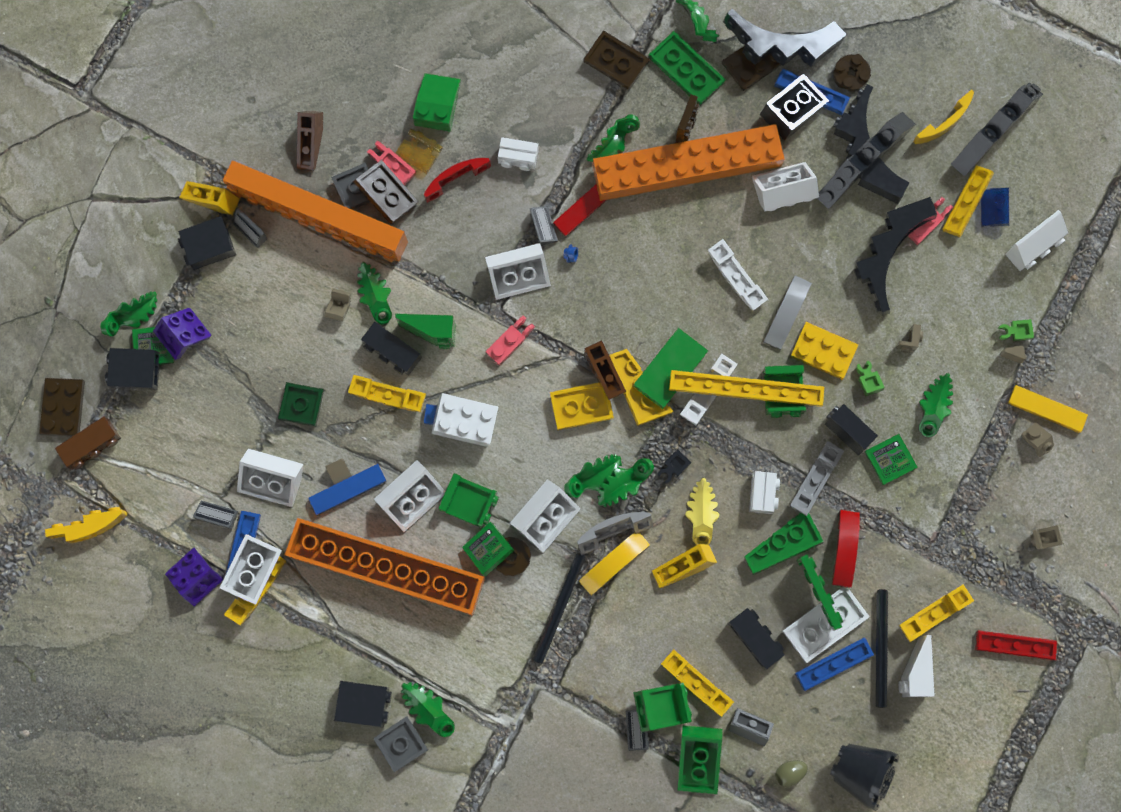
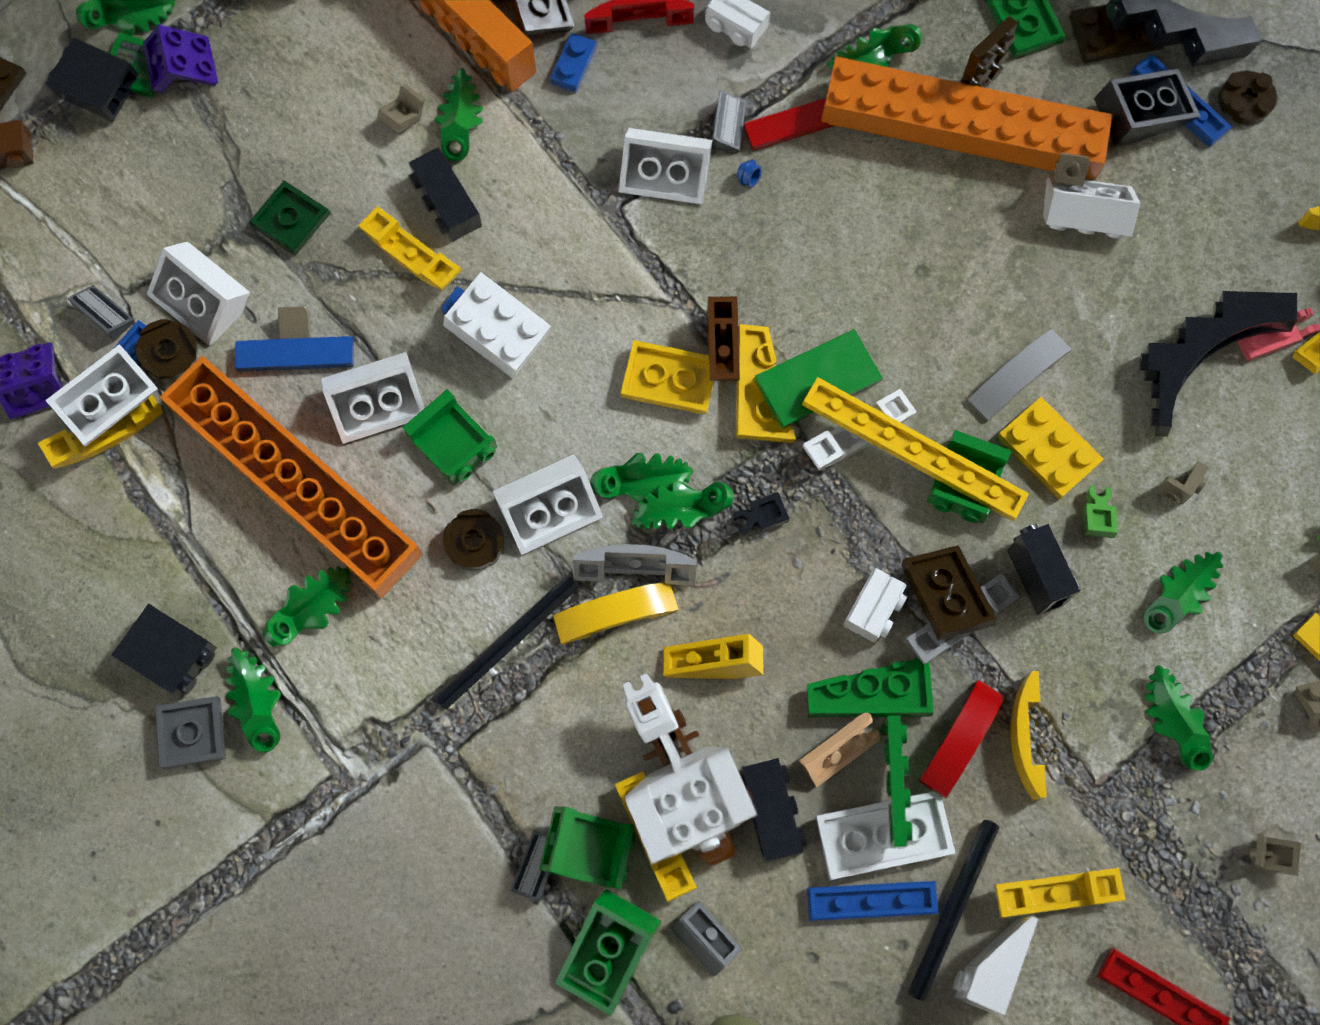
camera: 20 degrees right, 5 degrees down
green slope [395,313,456,349] -> none
green tile [462,521,514,576] -> none
coral hinge [485,316,535,366] -> none
light yellow plant [685,478,719,545] -> none
white slope [707,239,768,311] -> none
black arch [817,112,916,209] -> none
black arch [833,84,910,204] -> none
green tile [864,434,918,485] -> none
none -> dark brown plate [136,319,198,379]
none -> green plant [263,566,352,647]
none -> blue plate [550,33,597,93]
none -> white piece [623,674,757,866]
none -> light nougat hinge [799,713,881,787]
none -> dark brown plate [901,545,997,641]
none -> yellow slope [1010,671,1047,800]
none -> dark tan bracket [1054,153,1089,187]
none -> green plant [1144,665,1213,771]

